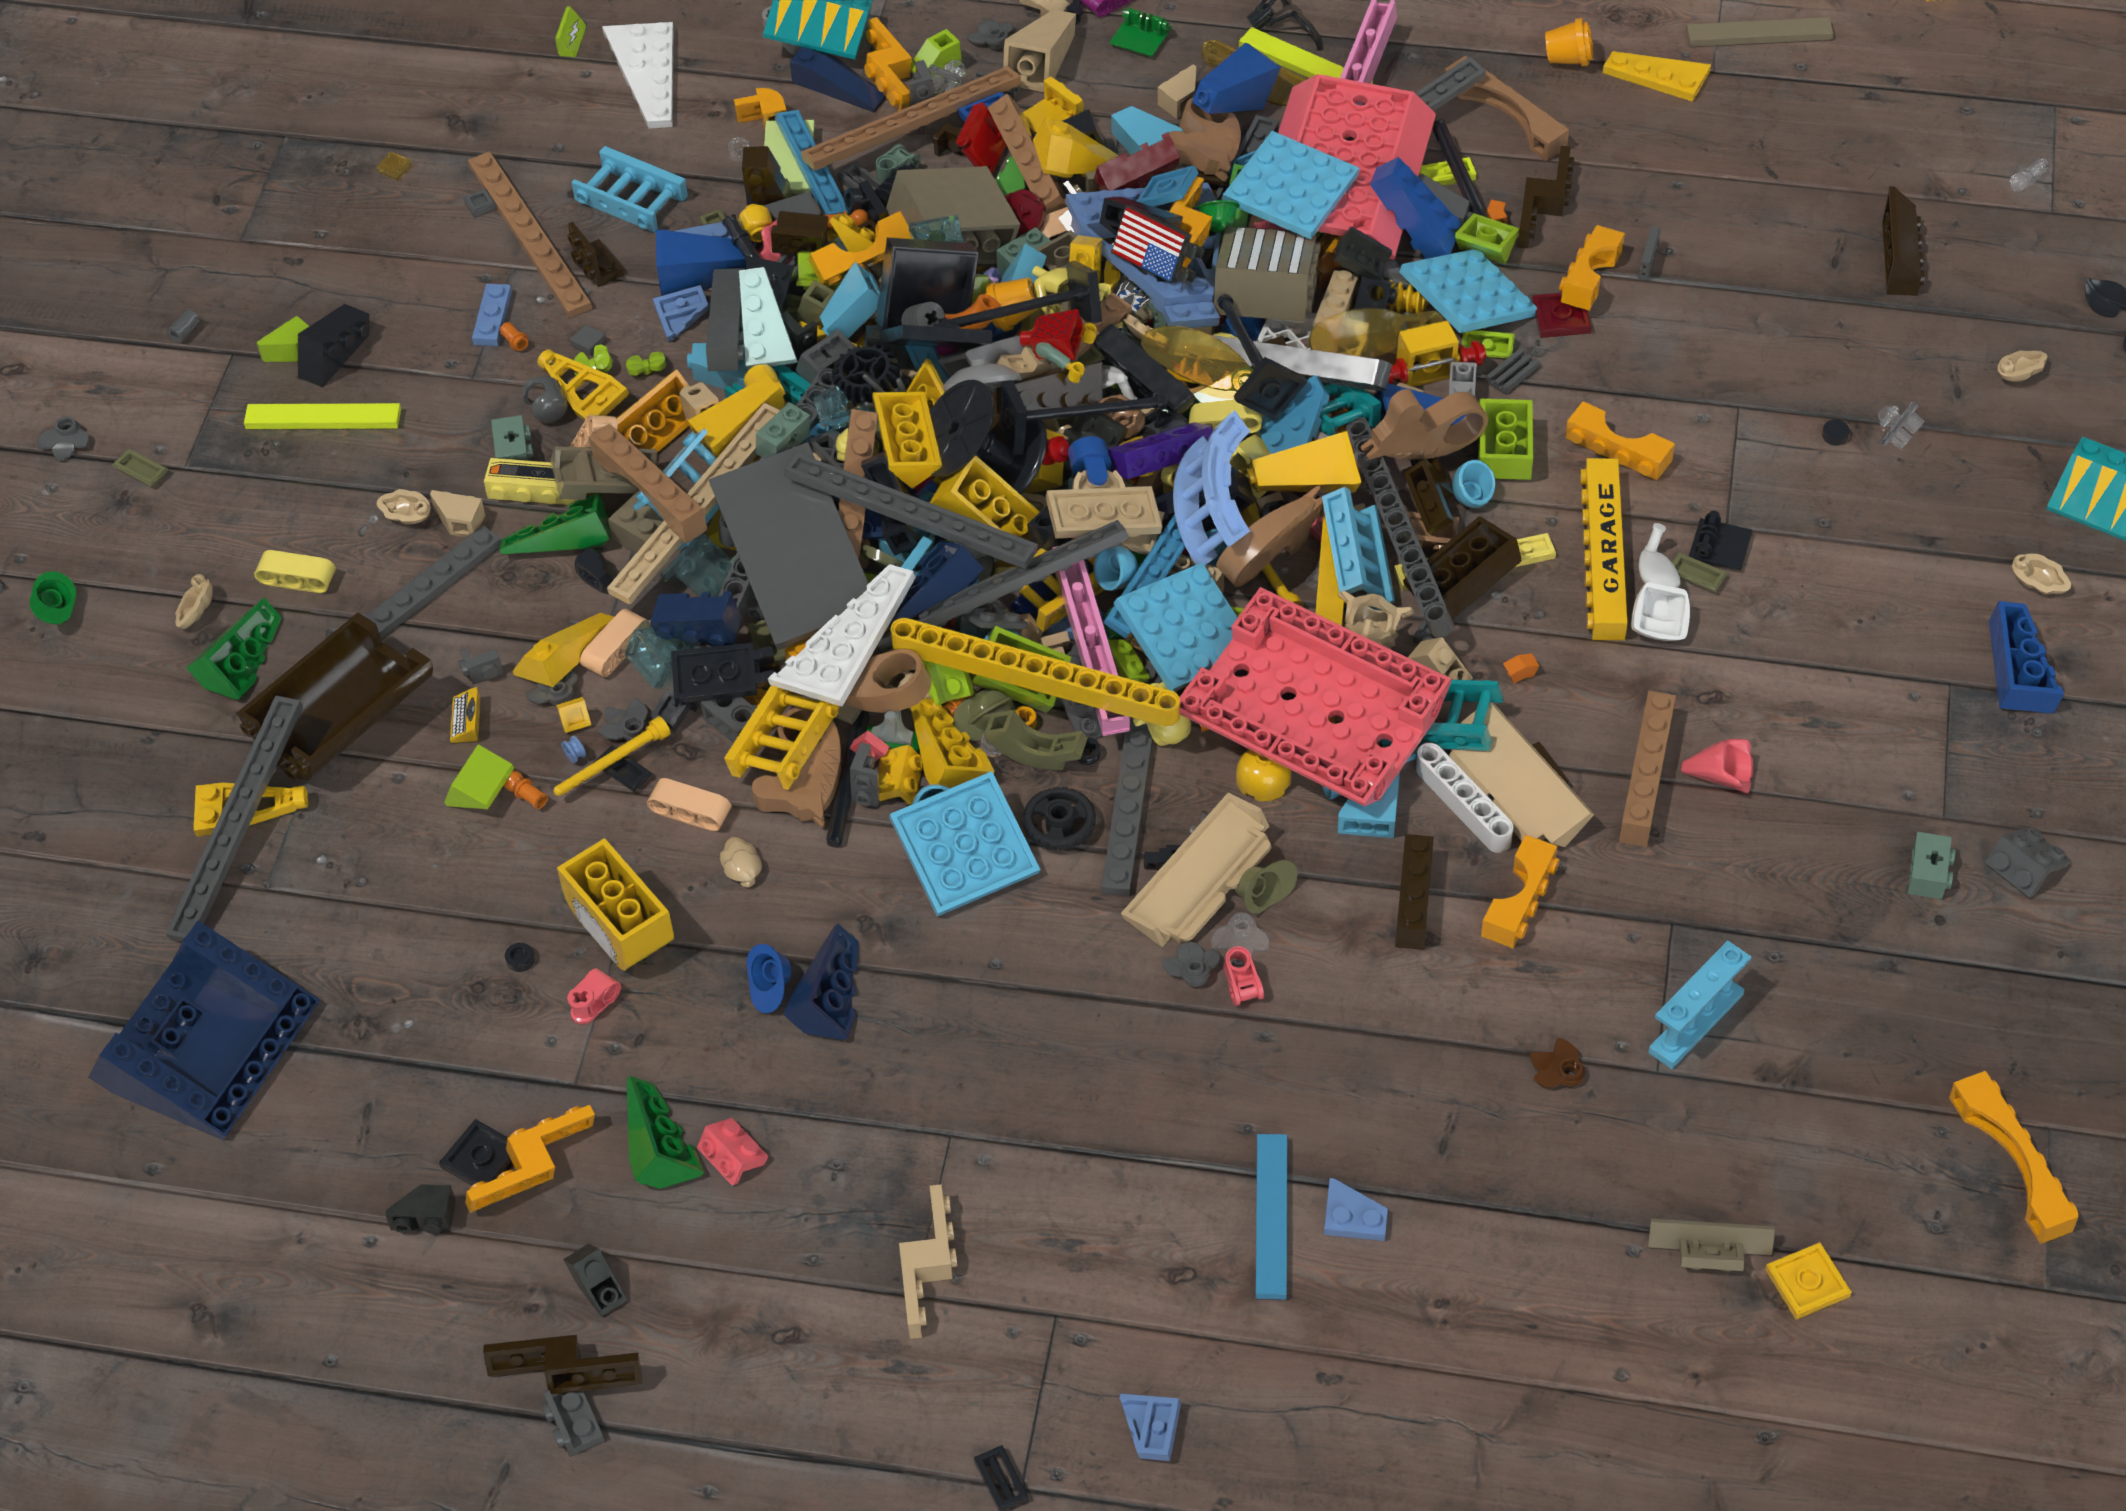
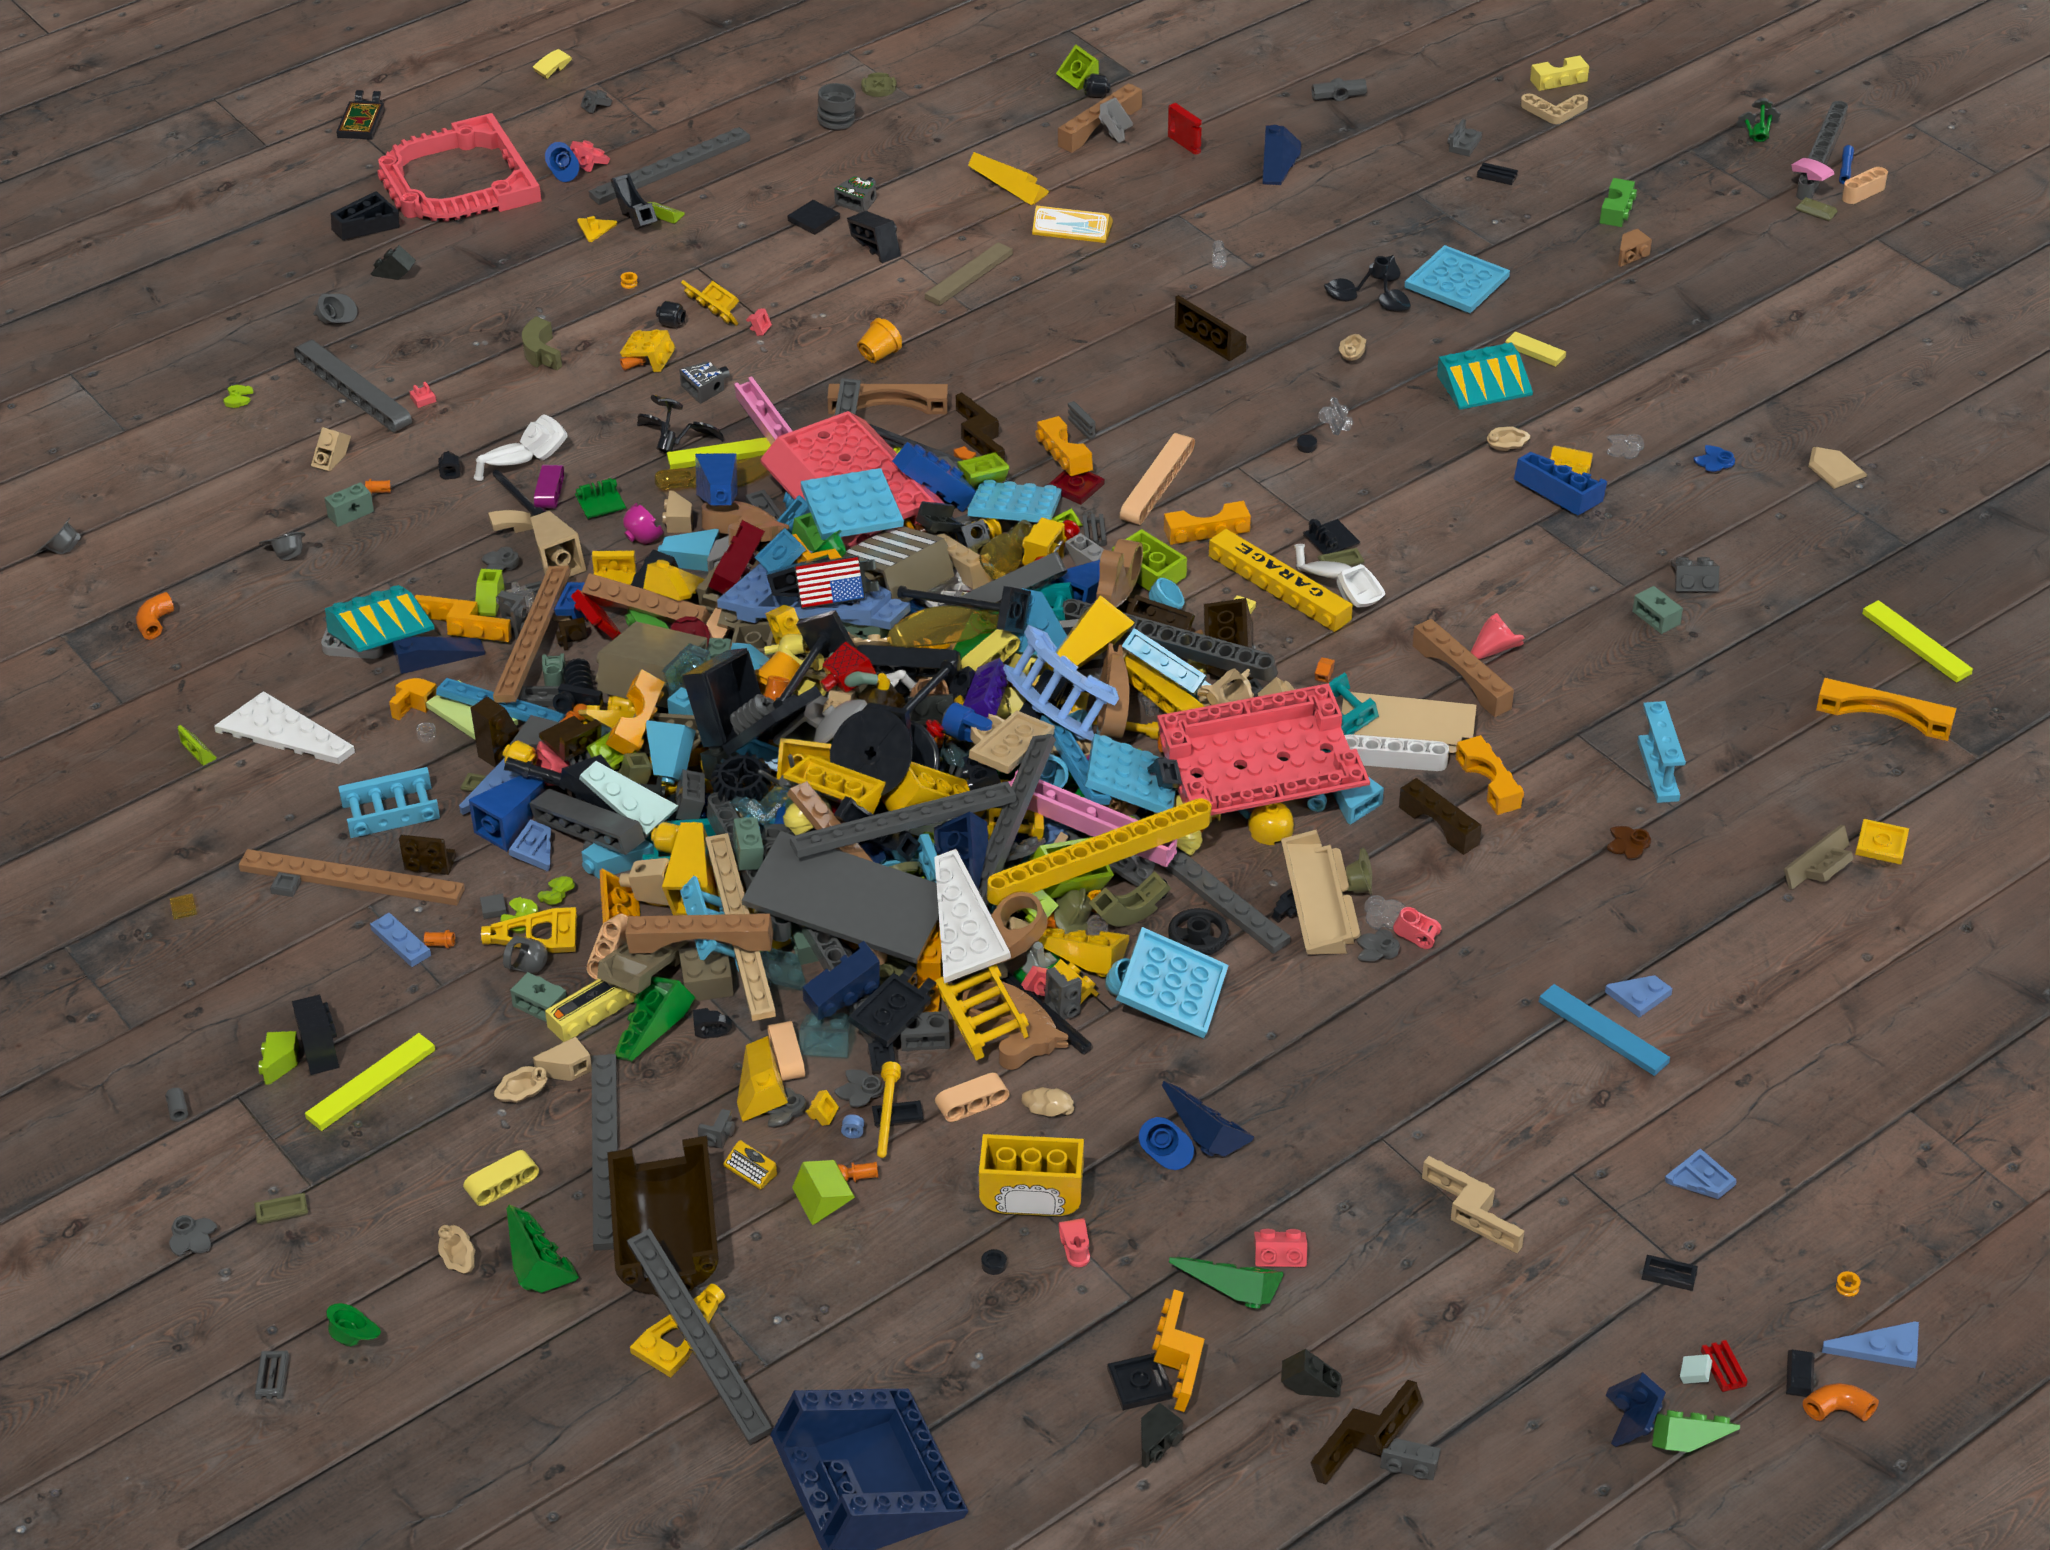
camera: 50 degrees left, 10 degrees down
yellow wing [1603,51,1711,102] -> none
none -> dark pink cylinder [623,503,664,544]
none -> slope [1032,206,1113,243]
none -> light nougat beam [1120,433,1195,525]
none -> black bracket [1147,757,1182,788]
none -> yellow bracket [1550,445,1593,475]

